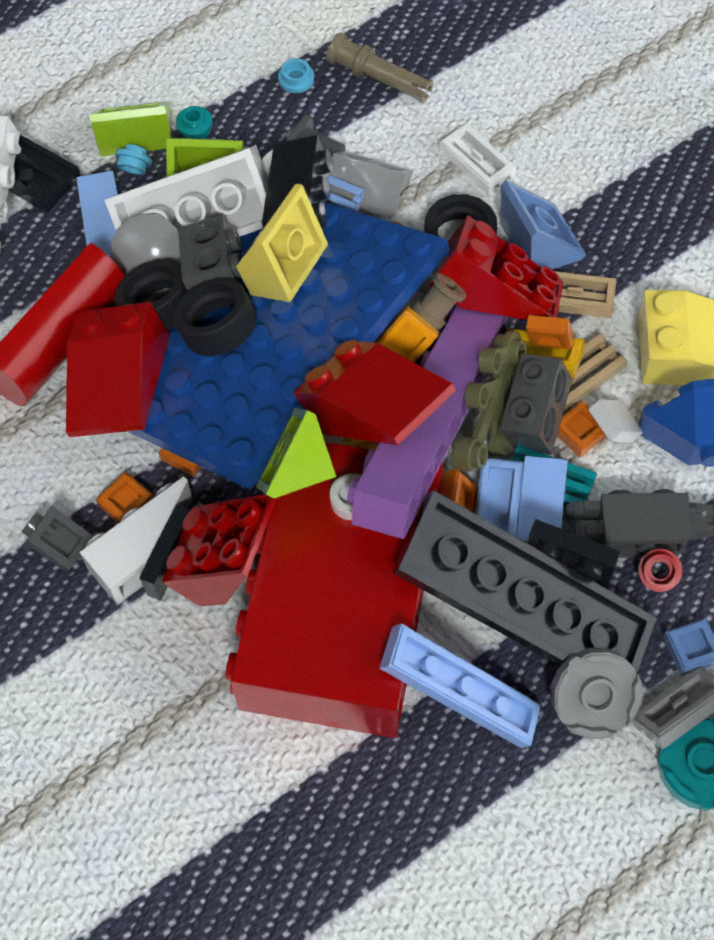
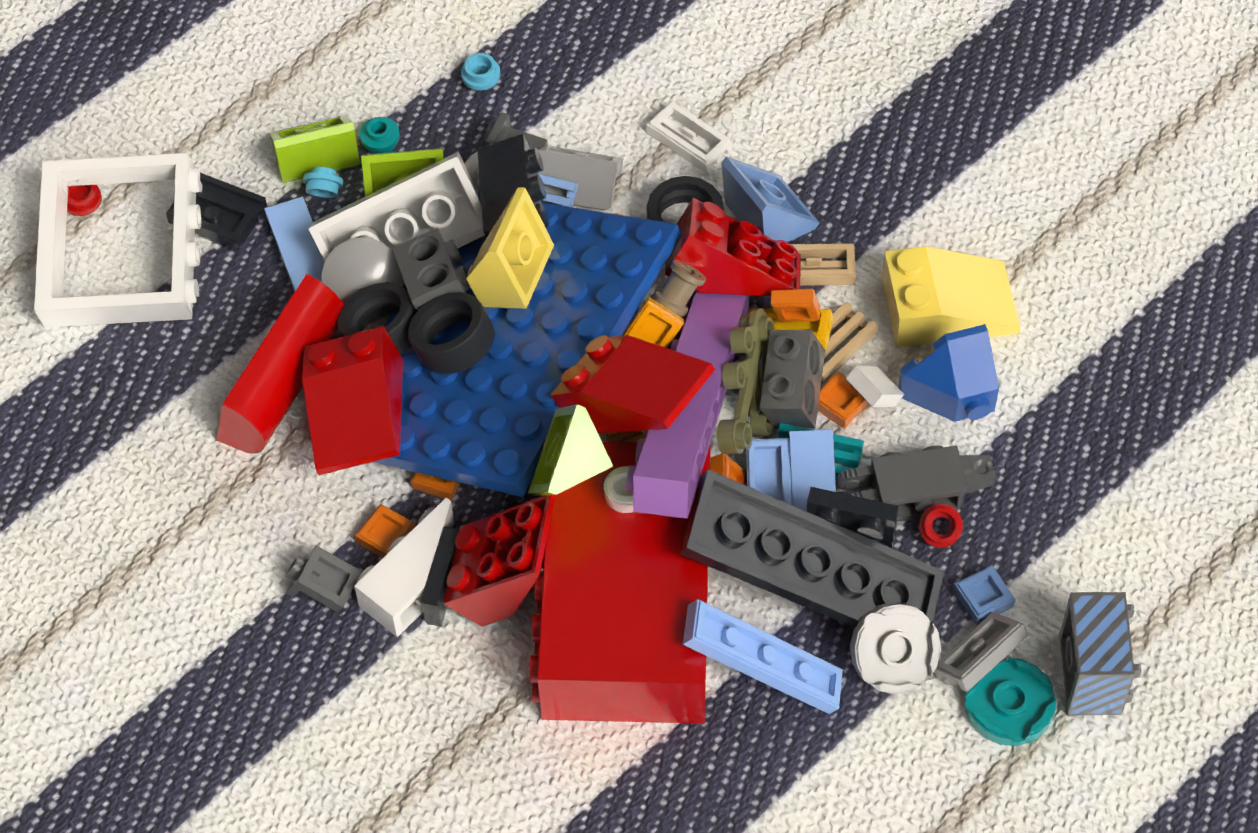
camera: 10 degrees left, 5 degrees down
dark tan pin [326,33,434,103] -> none

